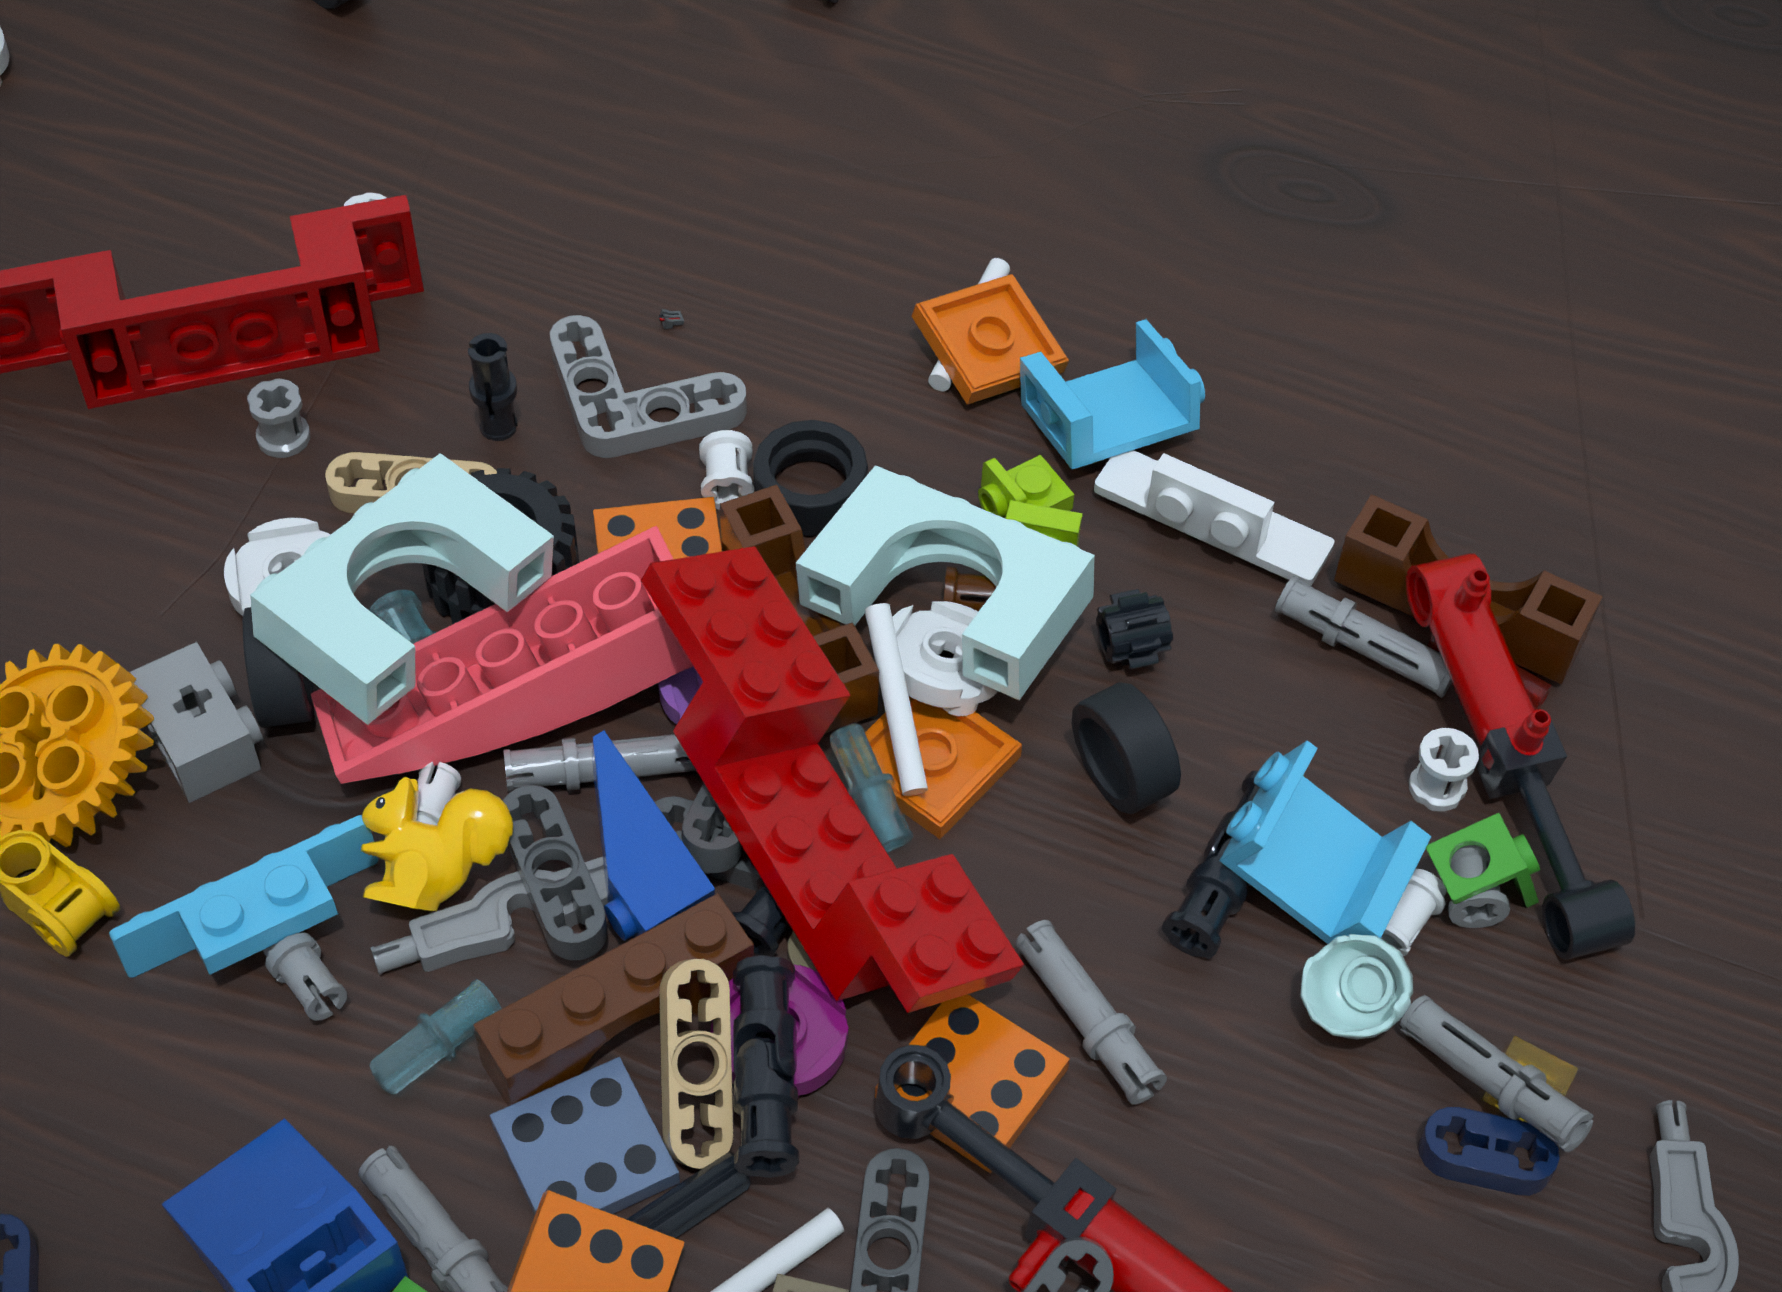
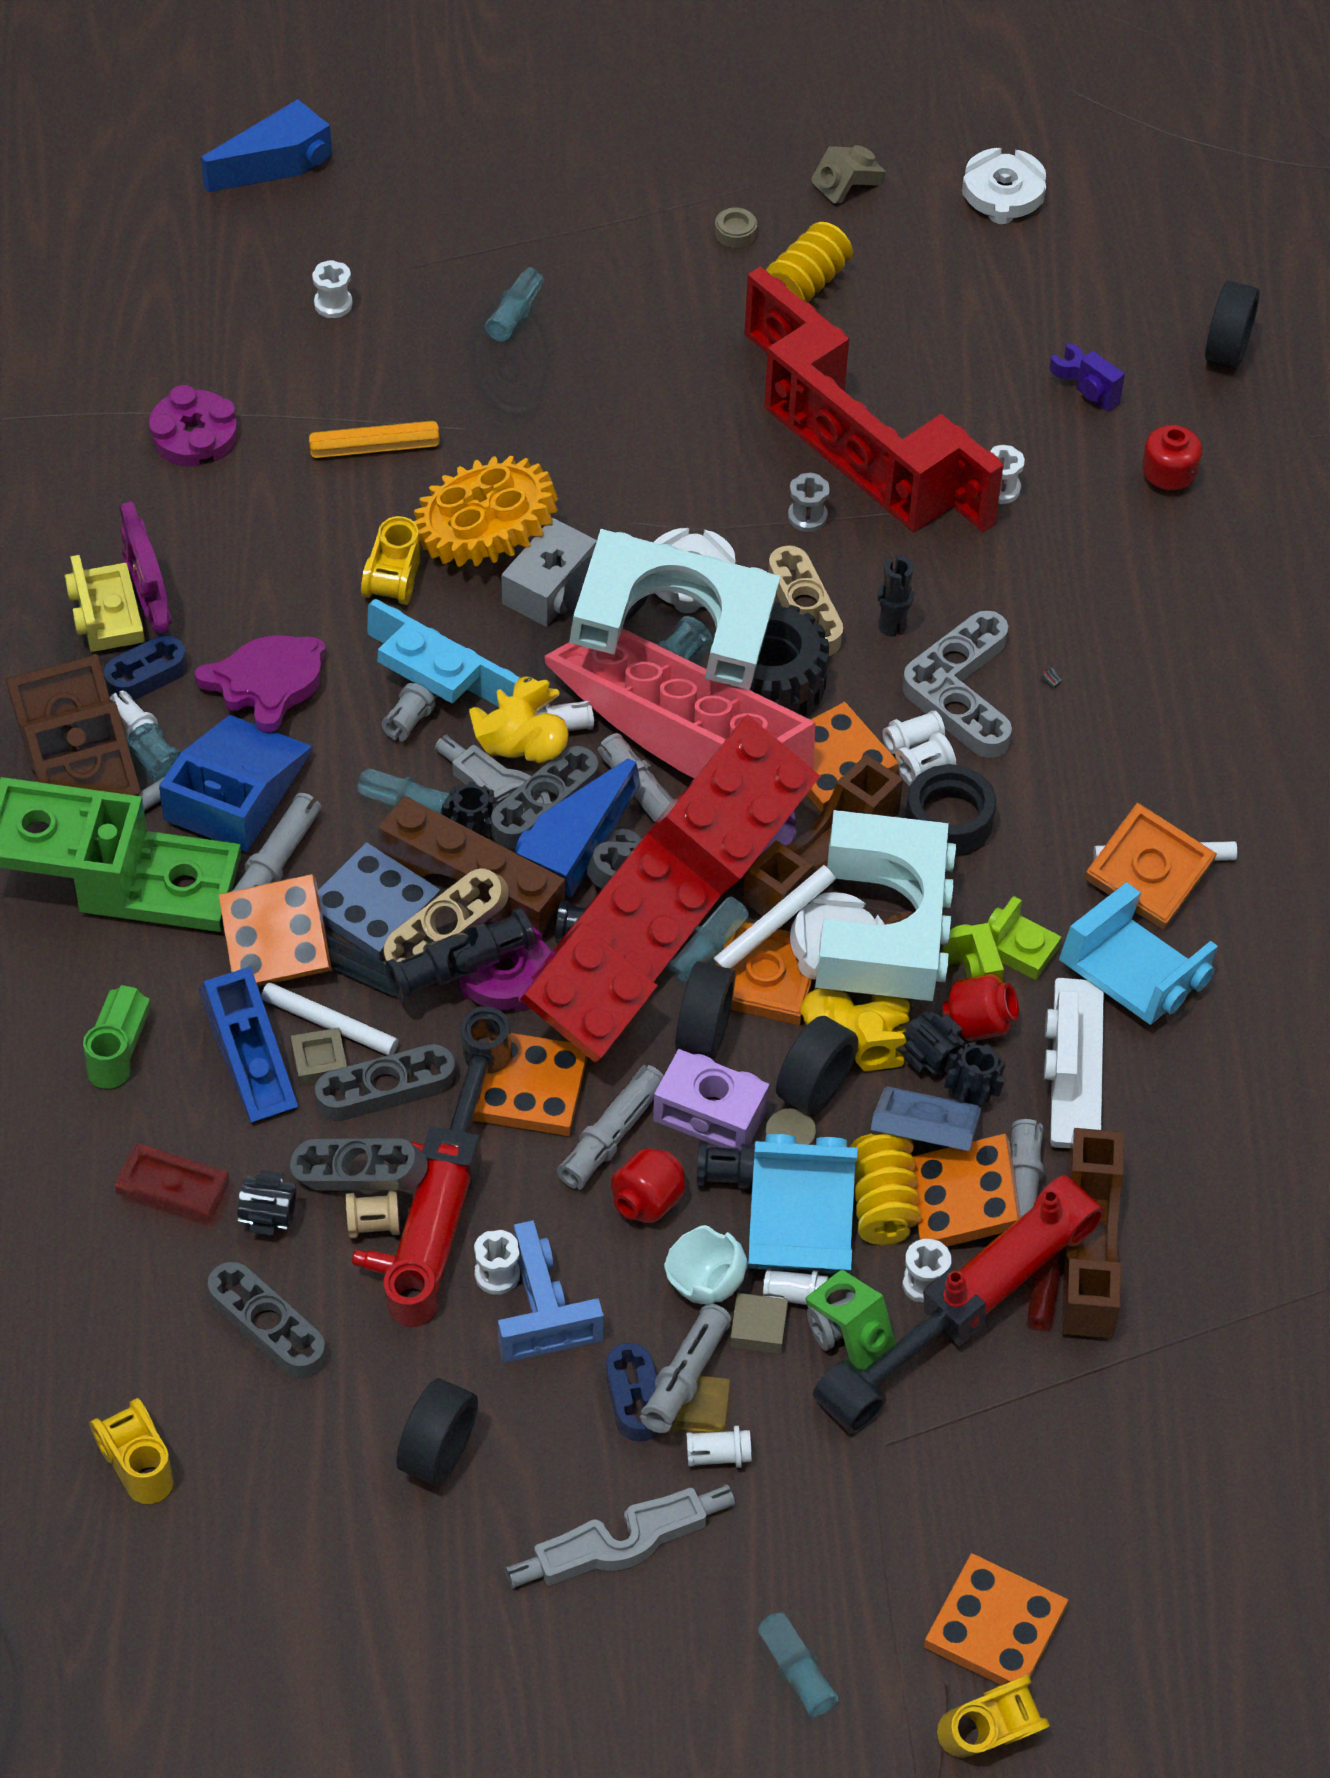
camera: 65 degrees right, 0 degrees up
none -> magenta tile [195,635,326,733]
none -> black gear [442,781,498,838]
none -> white bush [474,1230,520,1295]
none -> medium blue bracket [498,1220,604,1363]
none -> red head [611,1148,686,1224]
none -> lavender brick [653,1049,770,1148]
none -> black tyre [675,961,736,1059]
none -> white pin [687,1426,752,1468]
none -> dark tan tile [730,1293,788,1354]
none -> dark tan tile [765,1108,816,1145]
none -> yellow animal [800,988,910,1071]
none -> yellow piece [850,1133,921,1245]
none -> sand blue tile [871,1086,981,1151]
none -> white pin [882,711,945,754]
none -> orange tile [912,1134,1021,1247]
none -> red head [943,974,1019,1042]
none -> black gear [943,1042,1006,1107]
none -> dark purple plate [1049,343,1125,412]
none -> red head [1142,425,1202,490]

